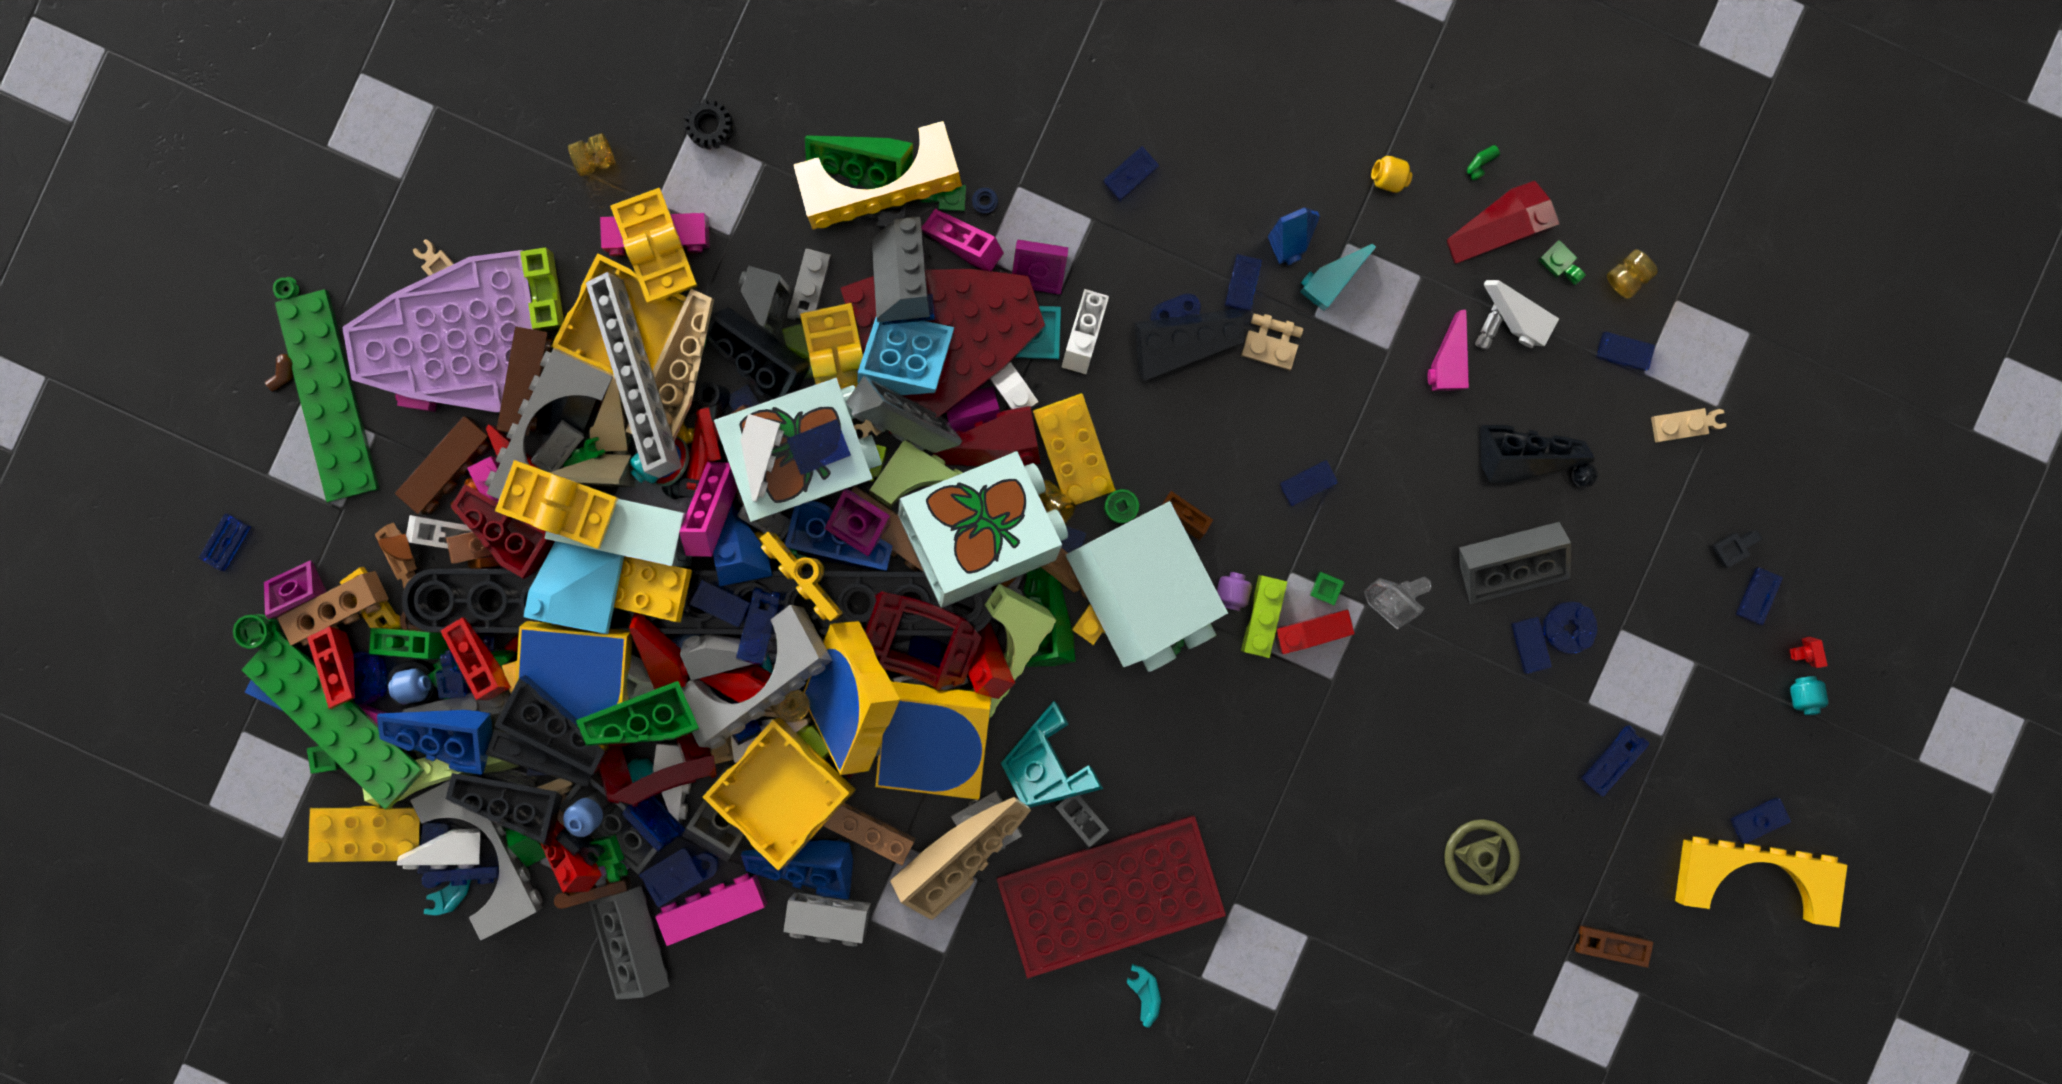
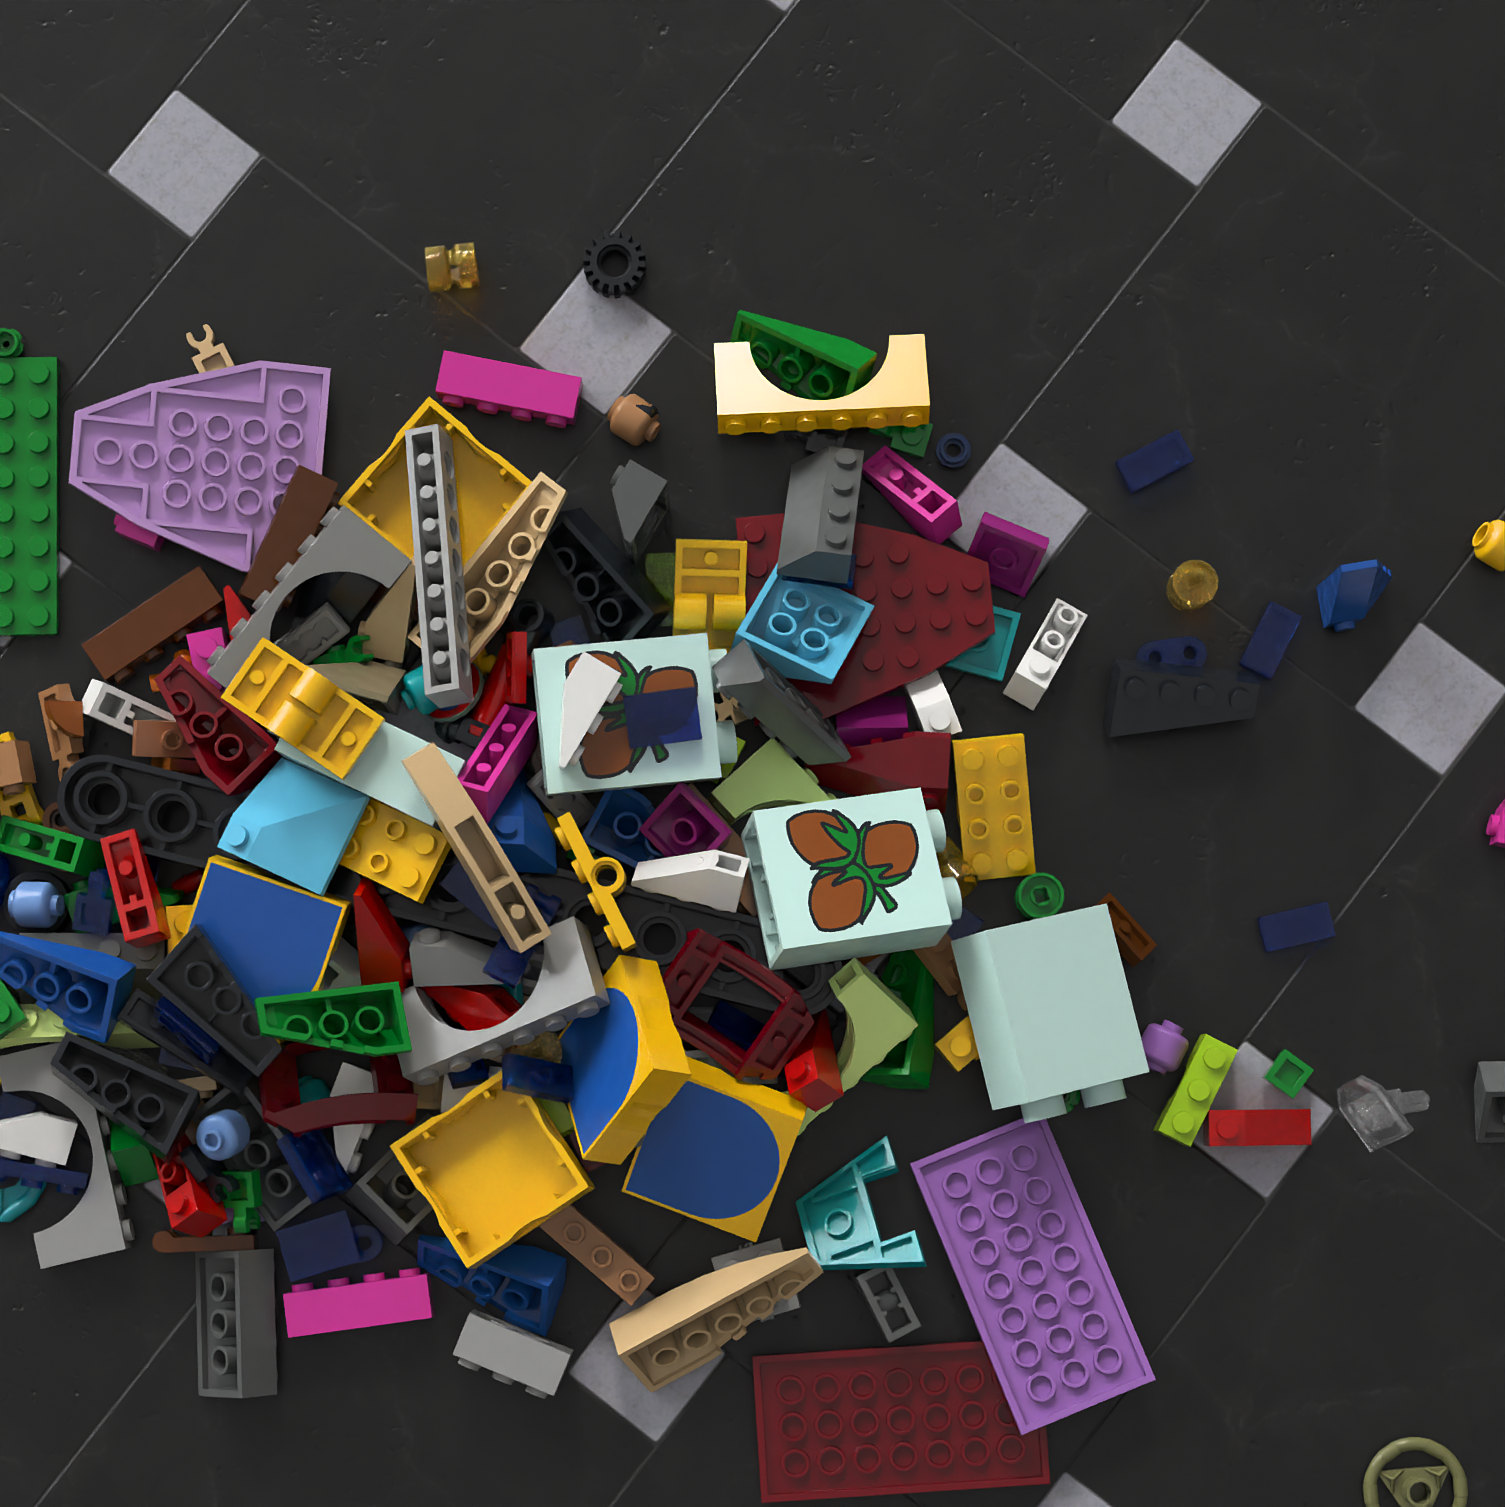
camera: 15 degrees right, 5 degrees down
lime arch [520,247,564,332] -> none
yellow plate [610,188,697,305] -> none
light grey plate [787,248,832,320] -> none
tan plate [1241,314,1303,371] -> none
teal slope [1300,244,1376,311] -> none
none -> clear blue plate [154,995,219,1064]
none -> tan slope [401,742,552,953]
none -> clear blue plate [502,1053,574,1104]
none -> medium nougat head [607,394,661,446]
none -> white slope [631,850,750,913]
none -> medium lavender plate [910,1118,1156,1435]
none -> clear yellow wheel [1166,560,1218,612]

